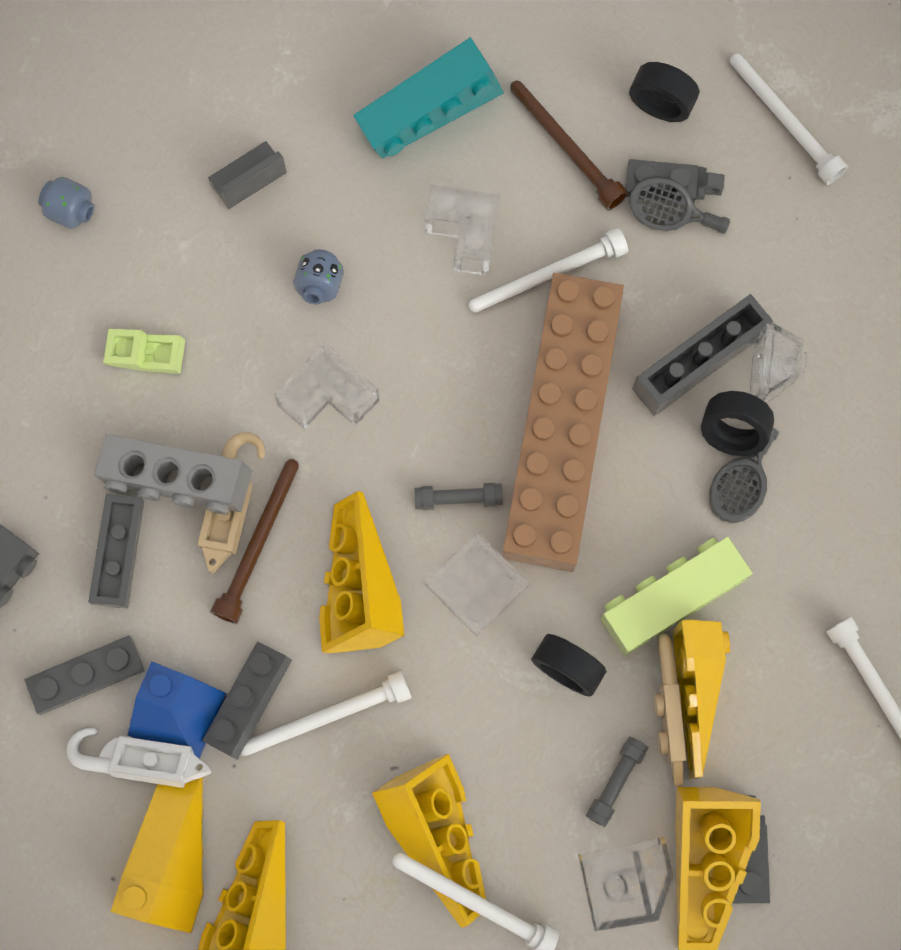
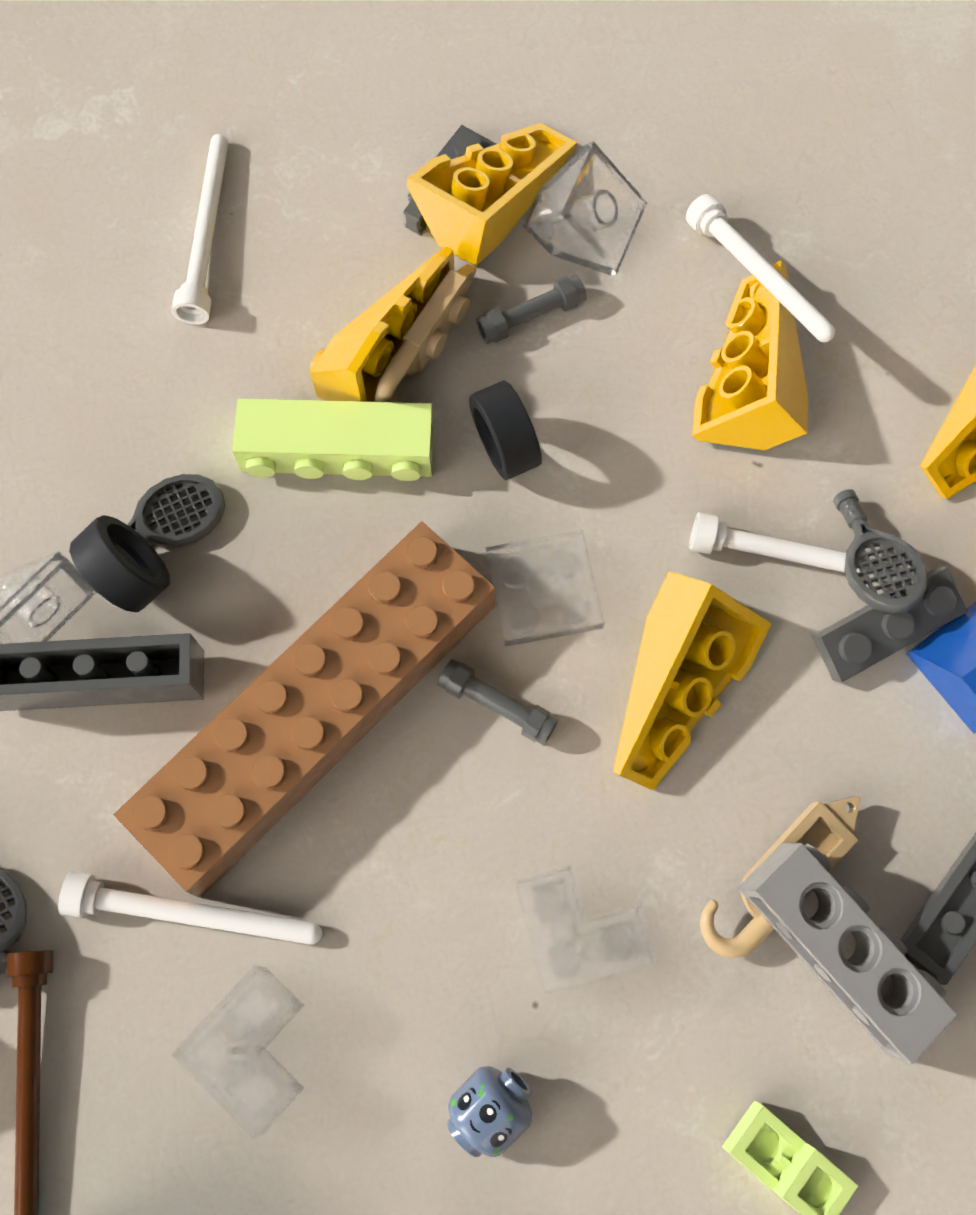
camera: 145 degrees left, 5 degrees down
reddish brown piece [210,459,299,624] -> none
none -> dark grey piece [833,489,928,614]

